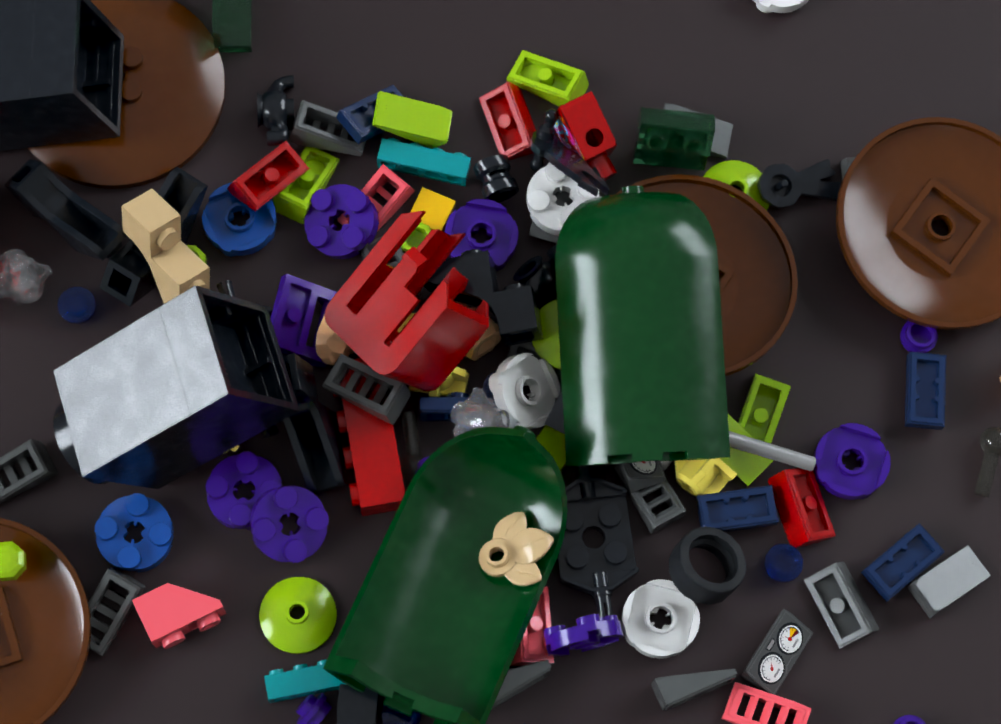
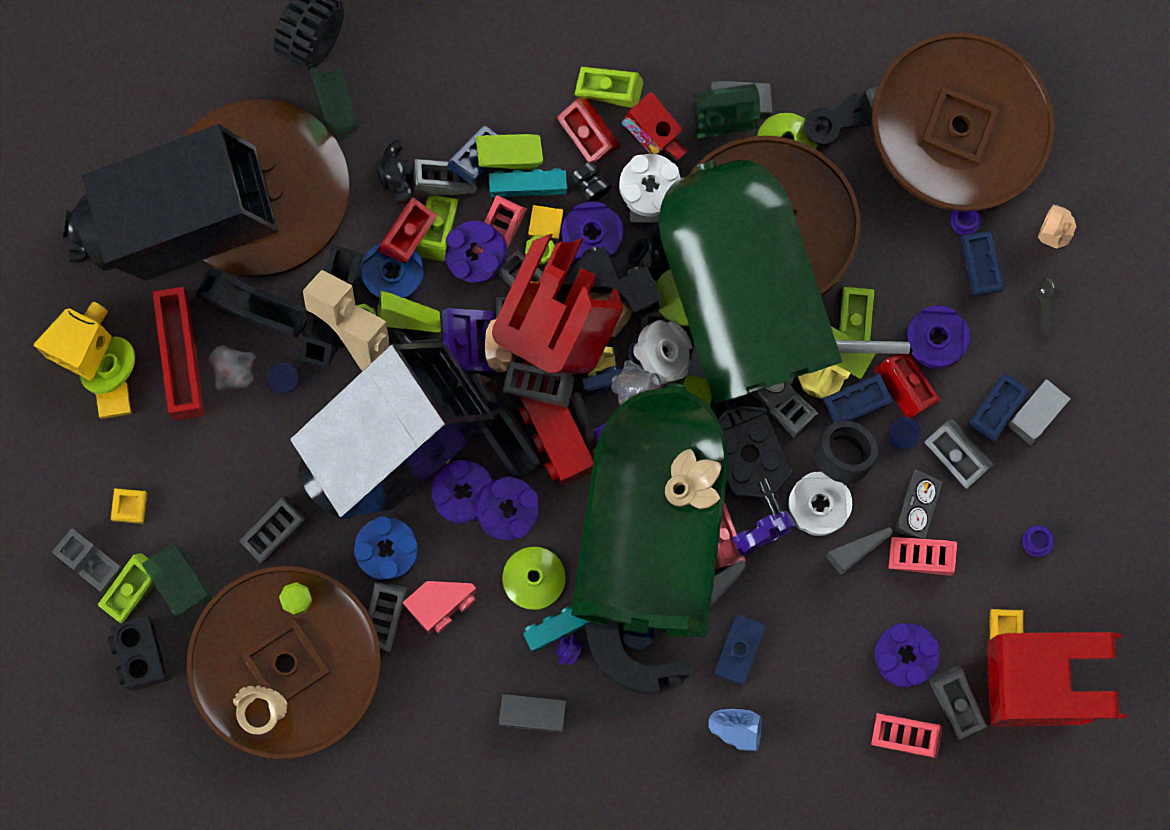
camera: 10 degrees left, 5 degrees up
black piece [529,109,610,196] -> none
none -> lime slope [377,291,441,332]

